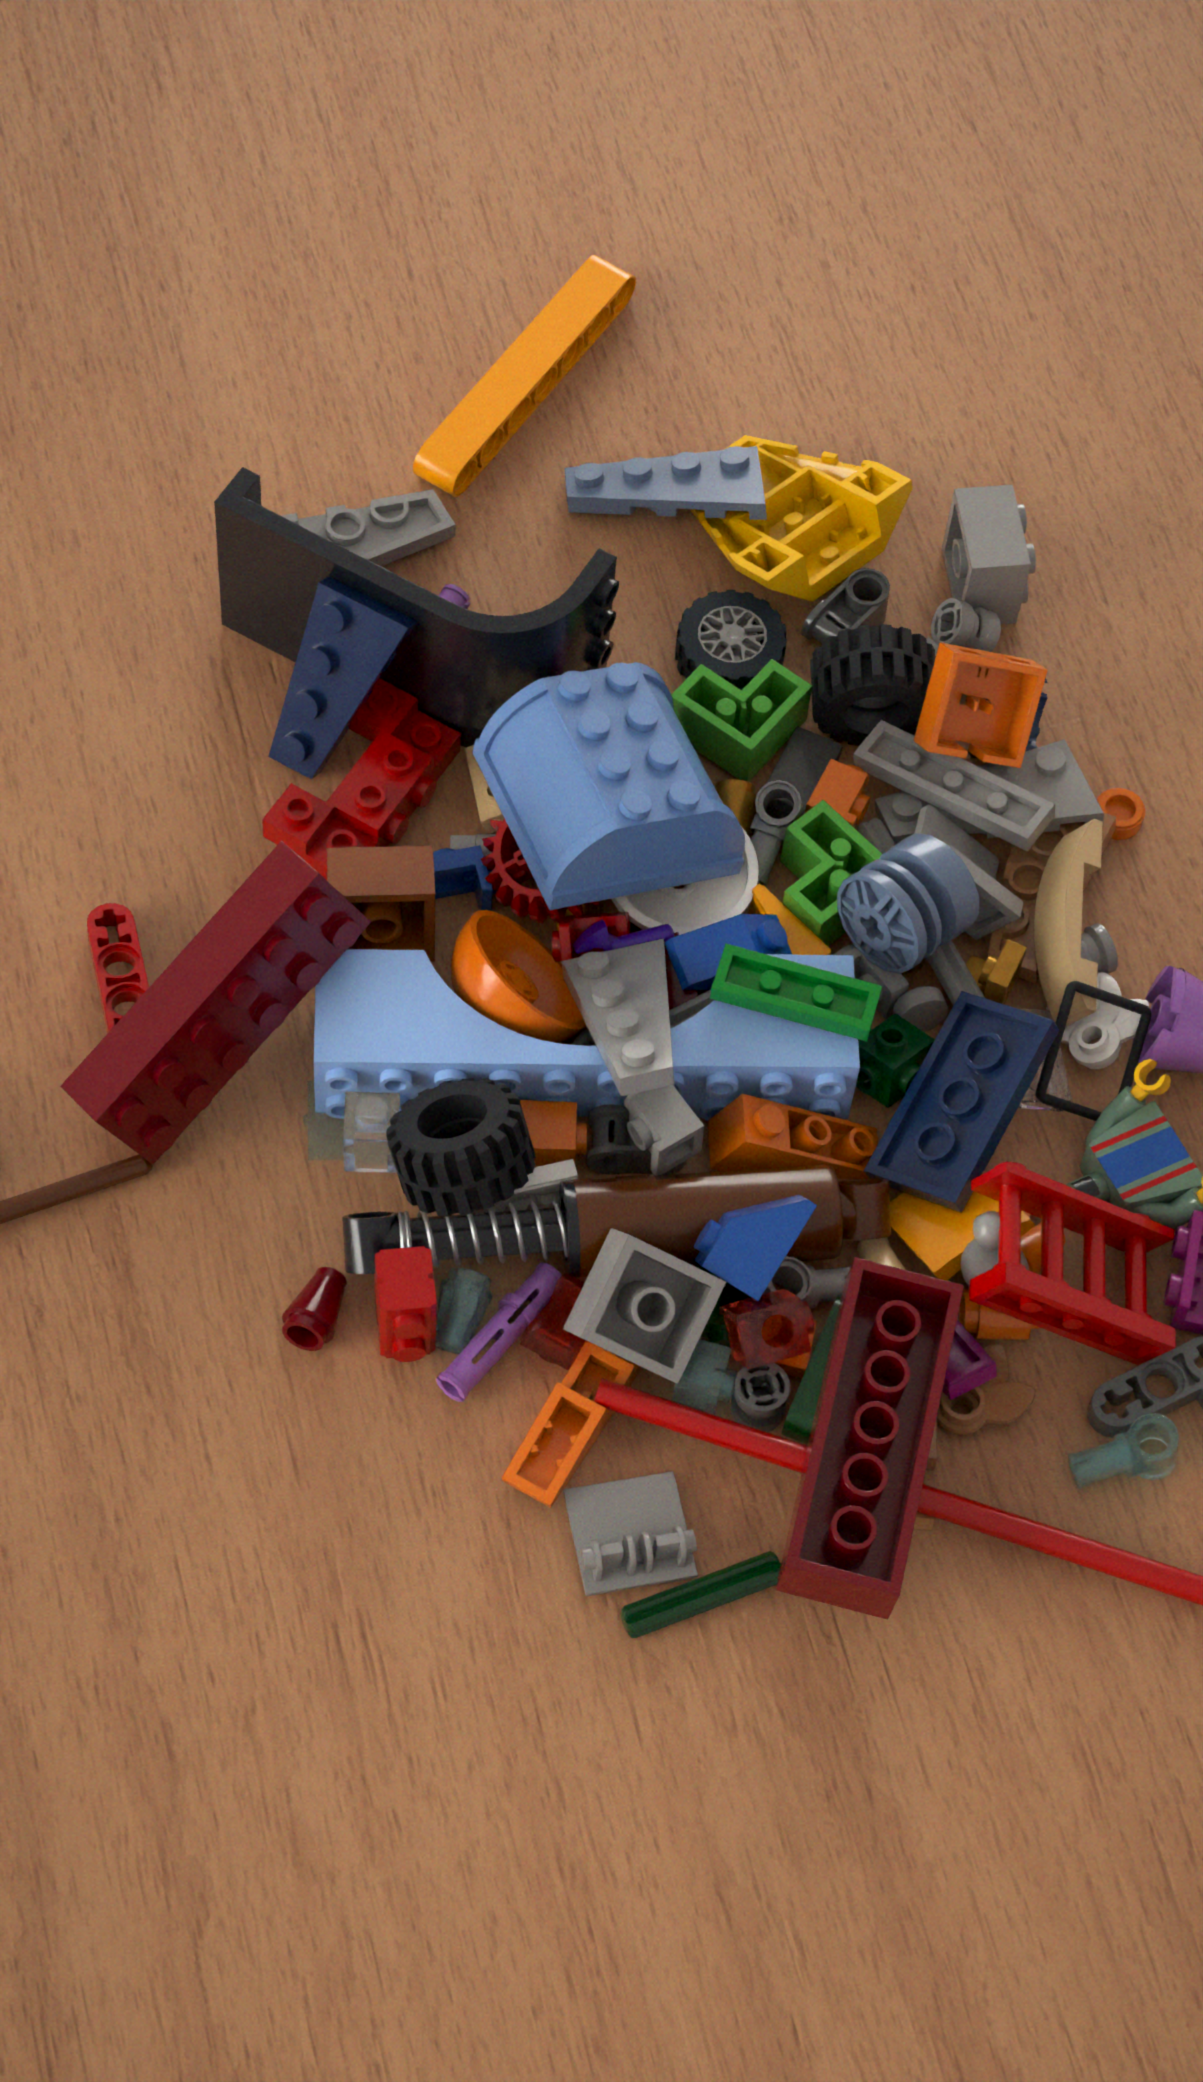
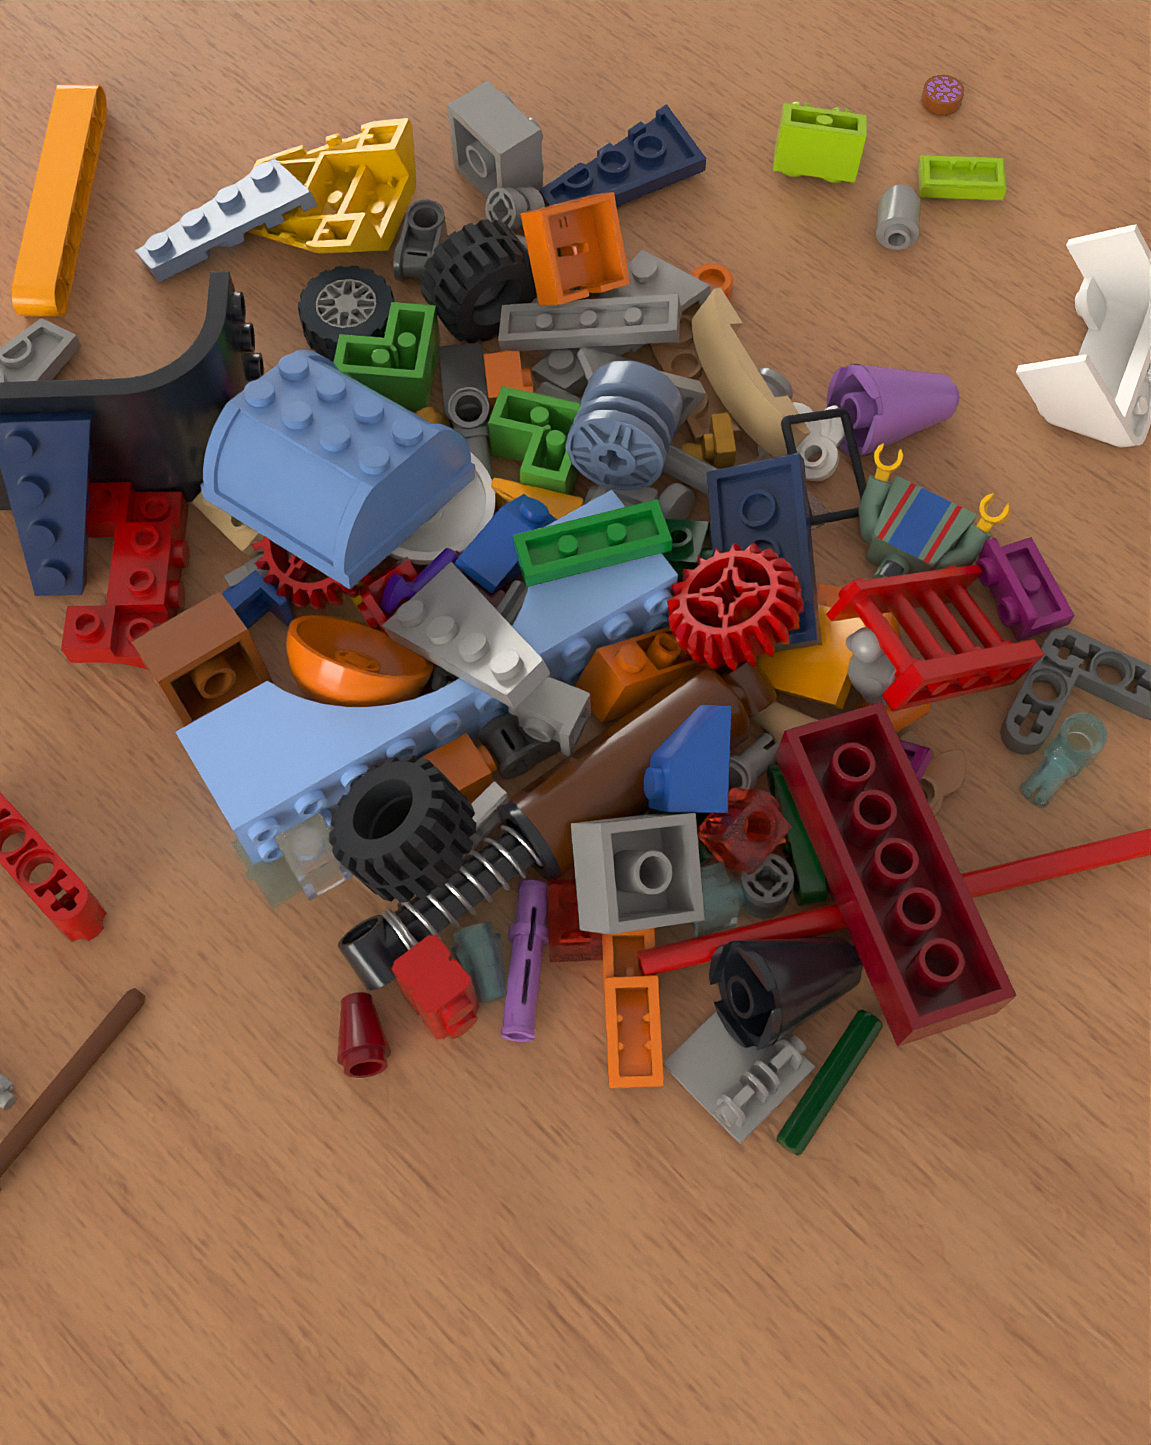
camera: 25 degrees left, 5 degrees up
dark red brick [60,841,371,1165] -> none
none -> dark blue wing [539,104,706,207]
none -> red gear [667,542,804,672]
none -> black cone [709,937,863,1050]

